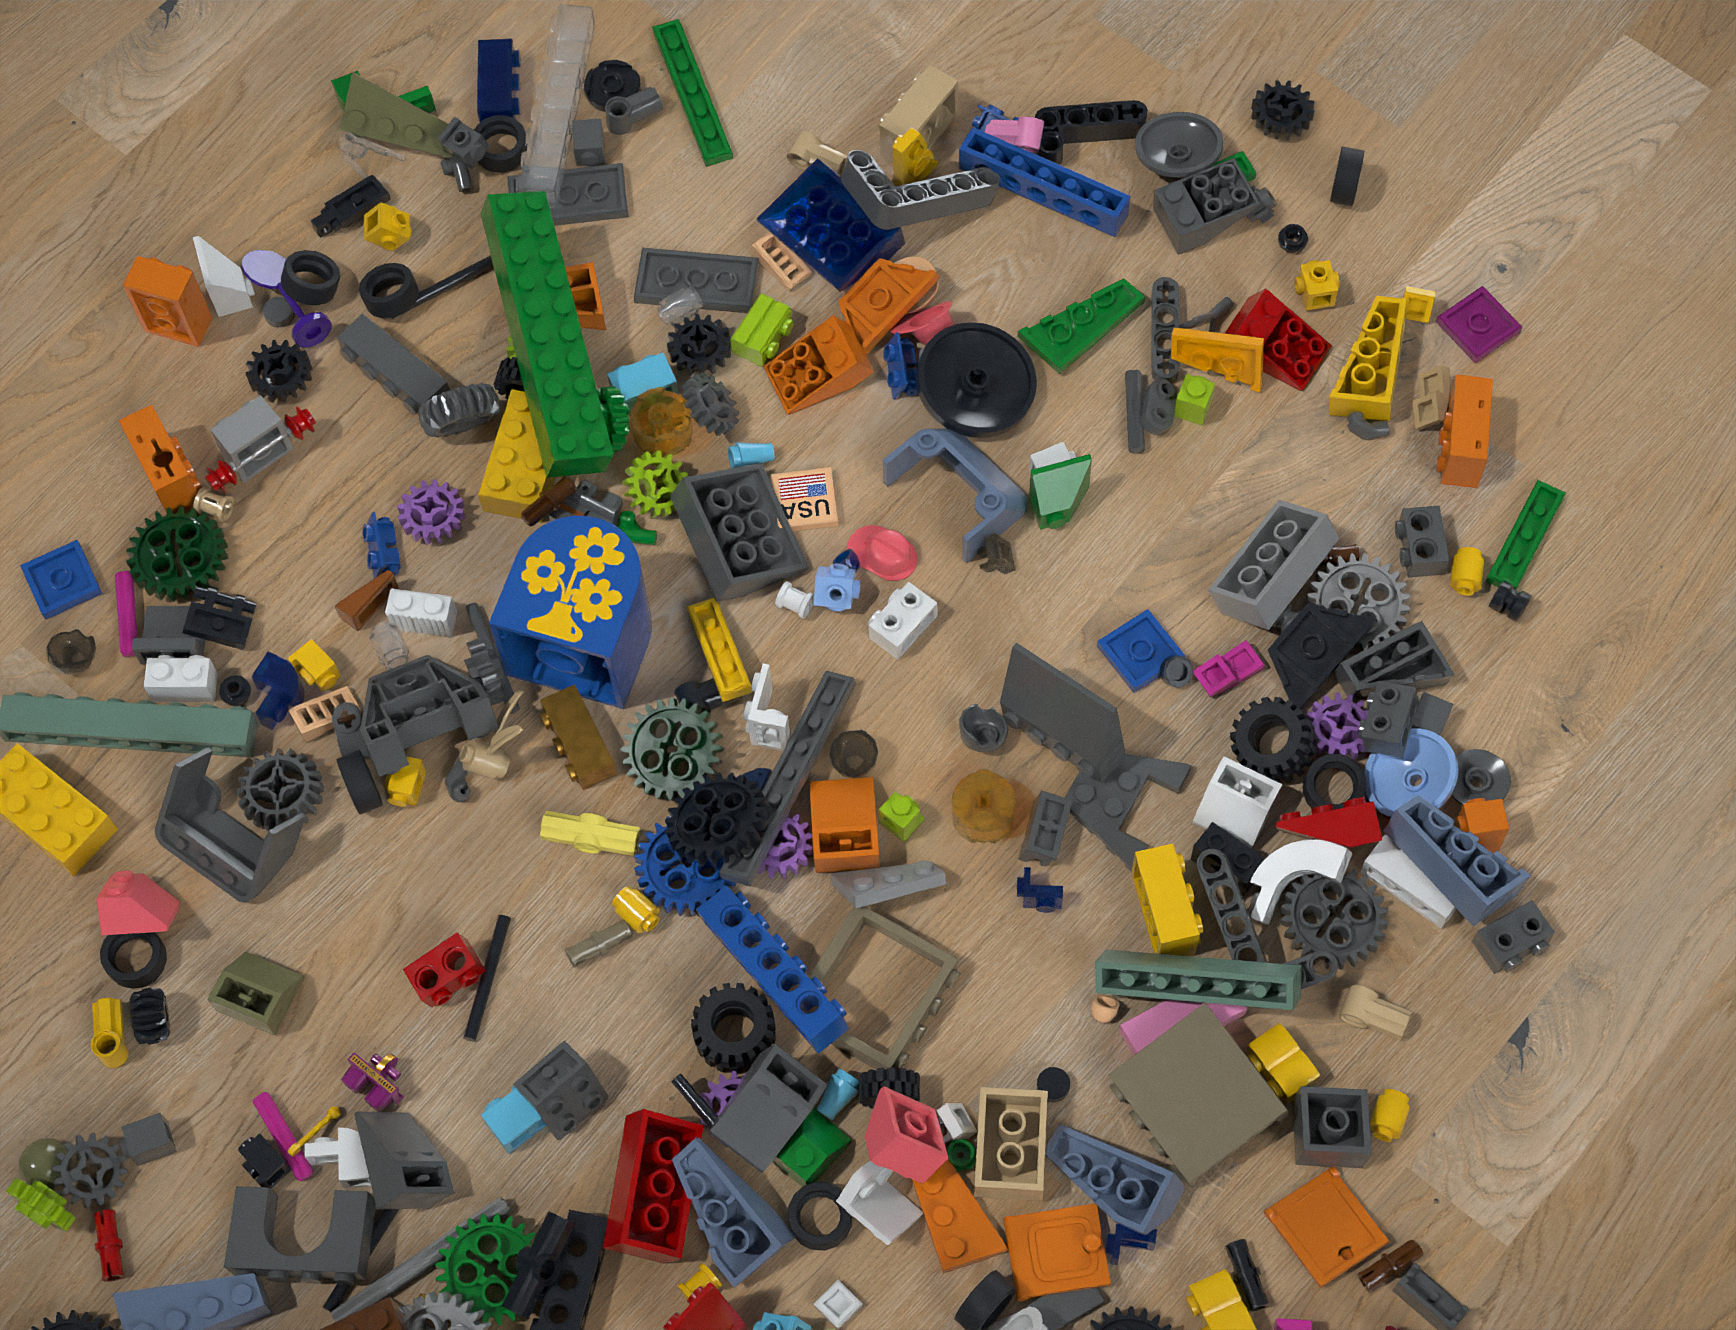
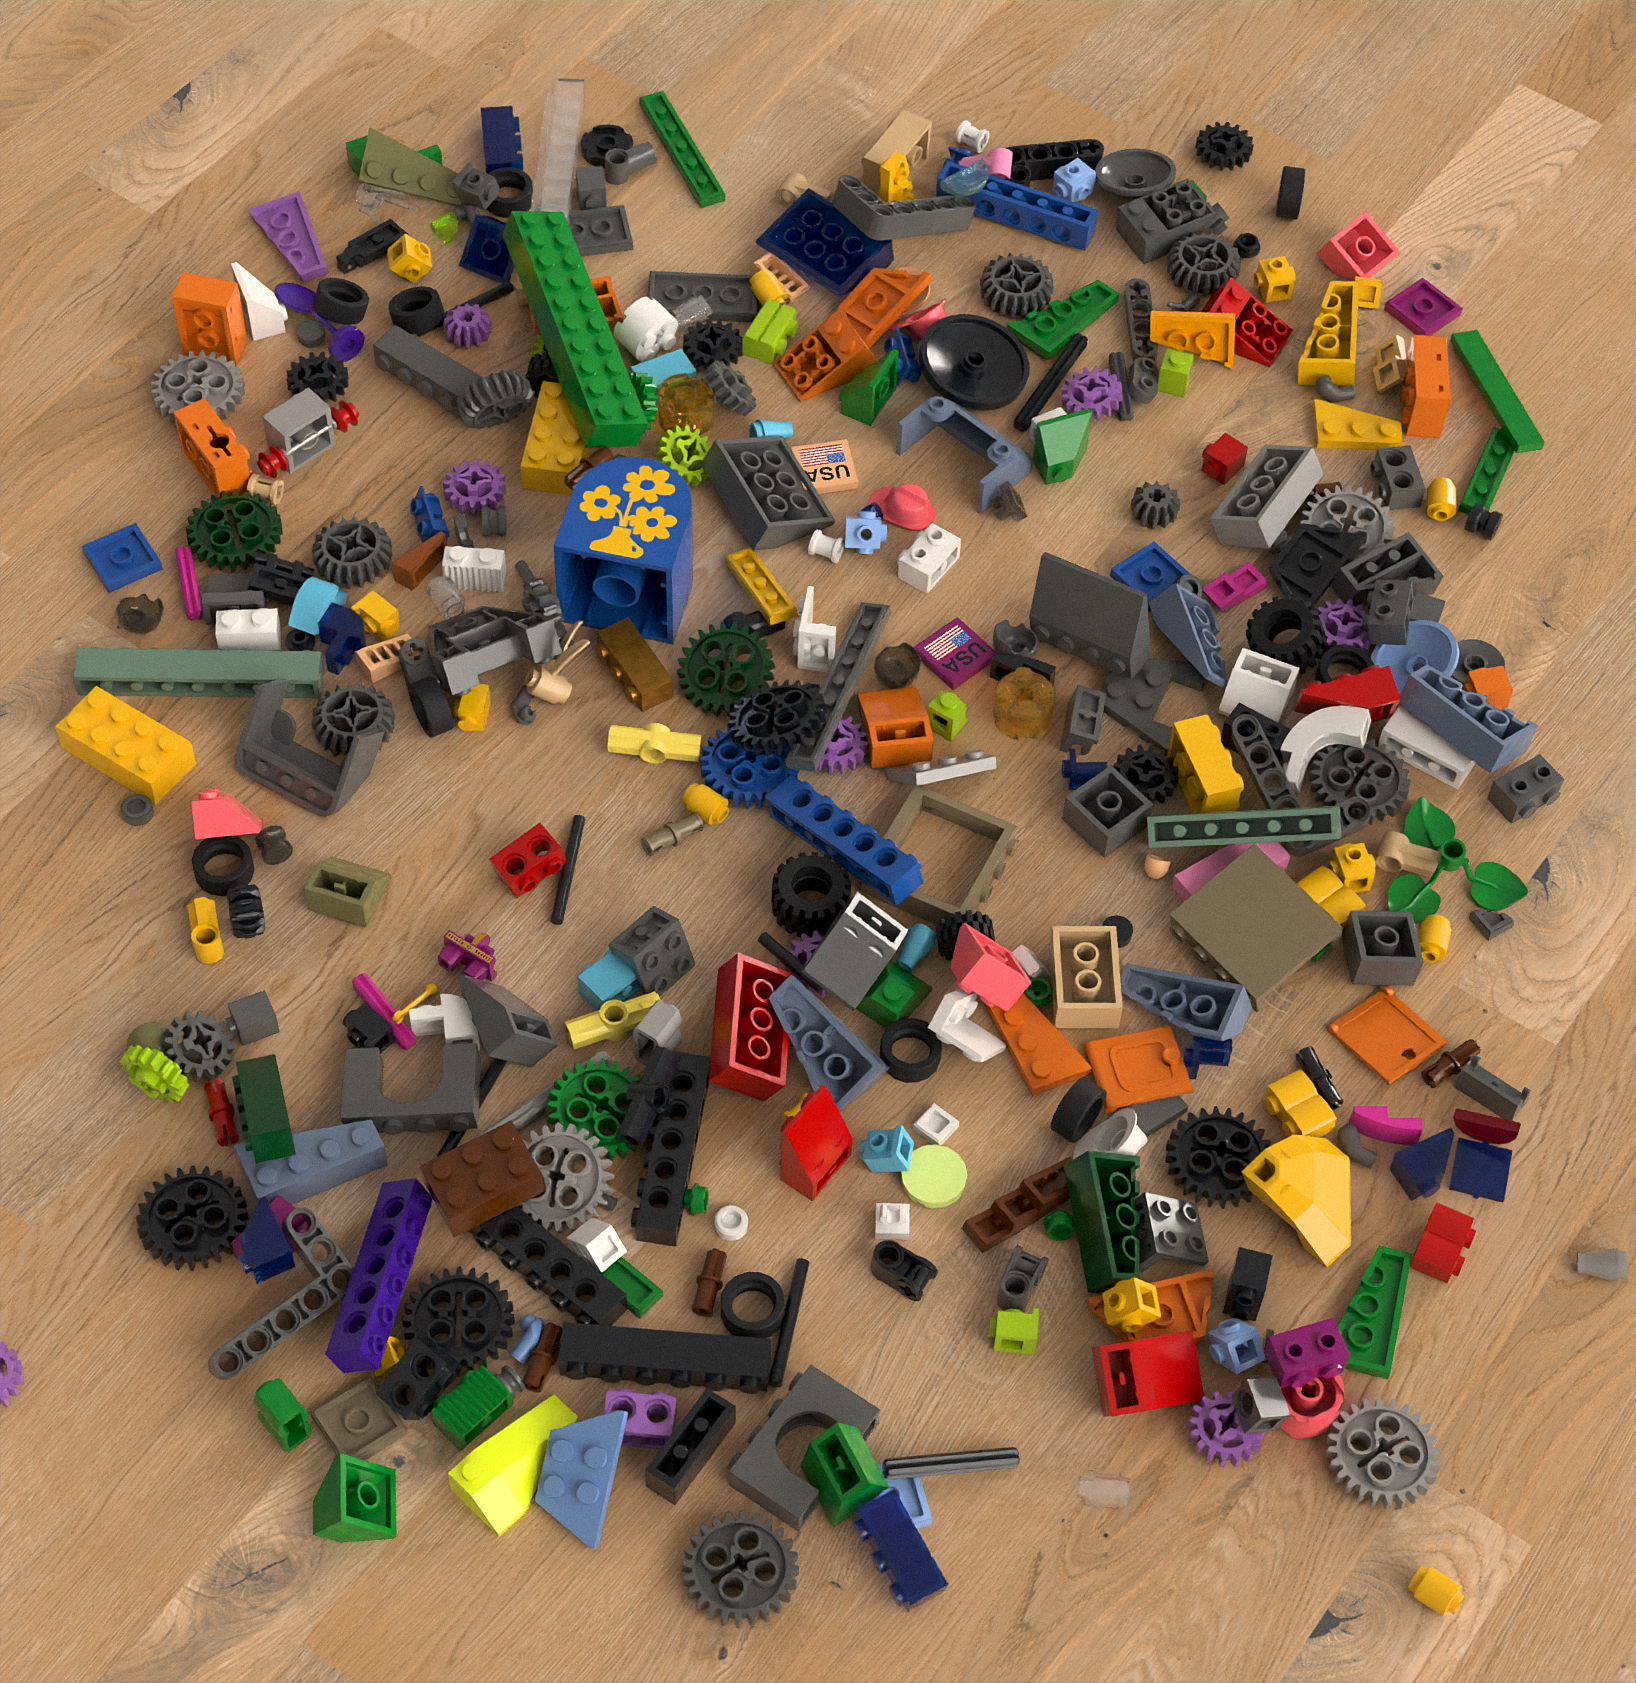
camera: 10 degrees left, 10 degrees down
none -> dark grey tile [121,794,154,826]
none -> light grey gear [151,350,245,423]
none -> dark green brick [232,1054,296,1163]
none -> medium lavender wing [248,191,329,283]
none -> clear smoke wheel [255,825,293,865]
none -> medium azure brick [288,577,348,635]
none -> dark grey gear [312,515,392,589]
none -> clear neon green tile [430,211,458,245]
none -> medium lavender gear [443,303,492,349]
none -> dark grey tile [453,514,474,548]
none -> clear blue slope [459,214,514,284]
none -> dark grey wheel [481,506,507,536]
none -> light yellow piece [564,991,661,1050]
none -> white brick [614,297,678,362]
none -> light grey brick [633,1000,682,1066]
none -> yellow brick [749,269,788,306]
none -> green slope [839,349,899,426]
none -> magenta tile [913,617,997,690]
none -> clear light blue tile [940,158,988,196]
none -> white bush [955,120,990,153]
none -> dark grey gear [980,253,1054,319]
none -> black slope [990,655,1056,693]
none -> black axle [1013,333,1088,432]
none -> light blue brick [1052,158,1096,203]
none -> medium lavender gear [1061,366,1123,421]
none -> dark grey brick [1062,765,1153,858]
none -> black gear [1113,745,1179,804]
none -> dark grey gear [1130,481,1180,530]
none -> sand blue wedge [1149,583,1227,688]
none -> dark grey gear [1167,231,1241,297]
none -> red brick [1201,433,1248,485]
none -> yellow wing [1313,398,1403,450]
none -> coral slope [1317,211,1401,281]
none -> yellow brick [1327,843,1375,893]
none -> green plant [1387,797,1528,923]
none -> green tile [1450,330,1545,453]
none -> dark grey tile [1469,909,1515,941]

